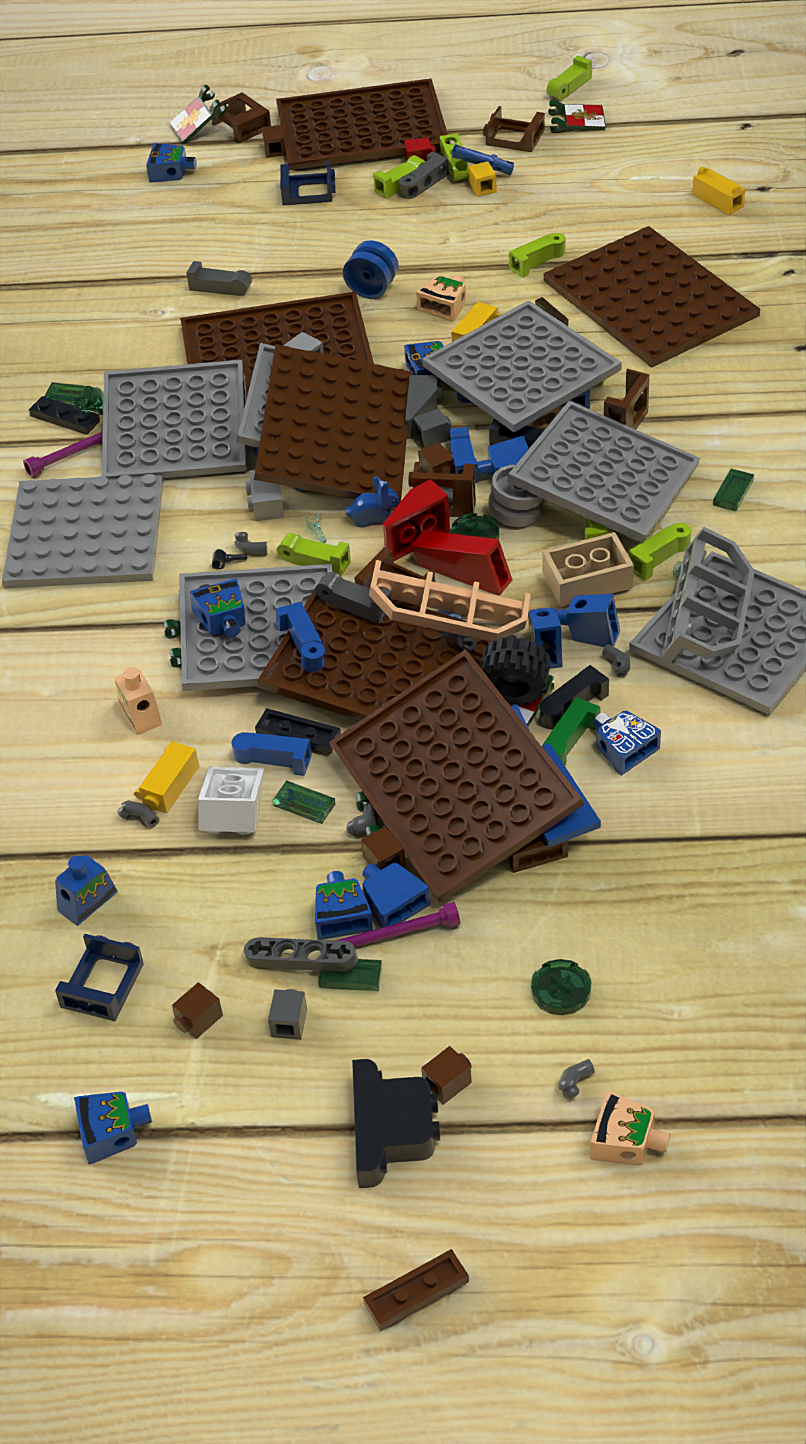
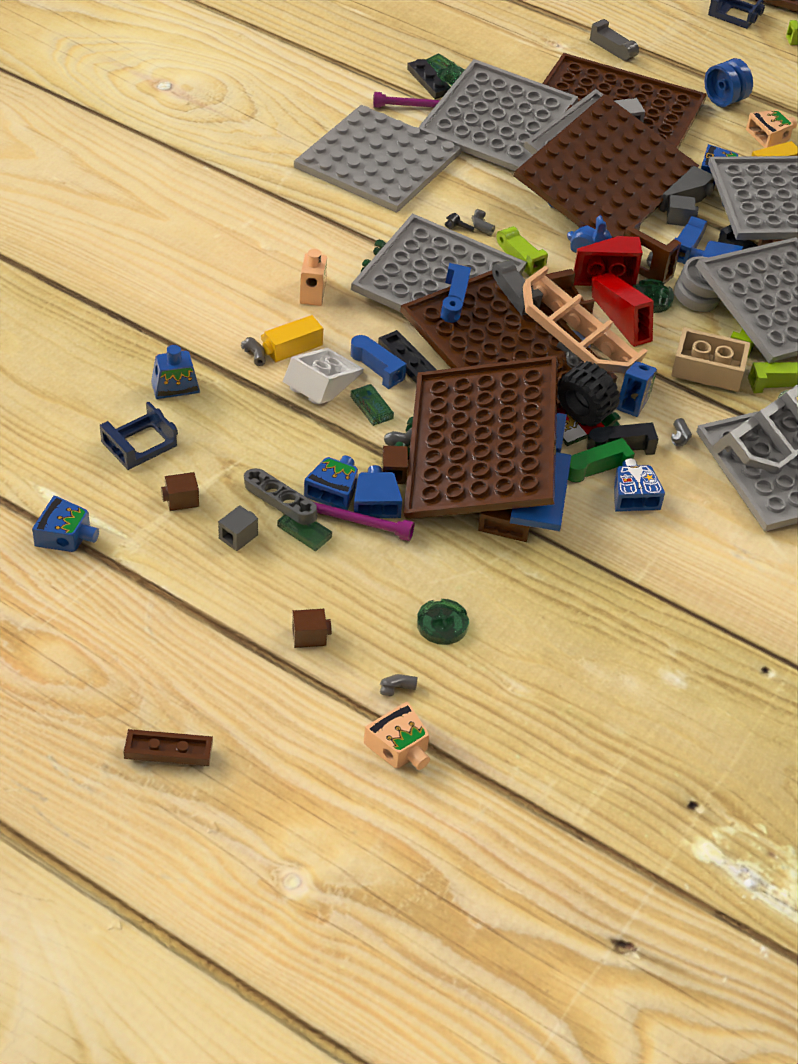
camera: 25 degrees right, 0 degrees up
blue torso [190,578,246,637] -> none
light grey slope [245,470,284,521] -> none
clear light blue hand [306,513,327,543] -> none
black brick [352,1059,440,1188] -> none
reddish brown brick [418,442,455,474] -> none
blue torso [556,594,620,647] -> none

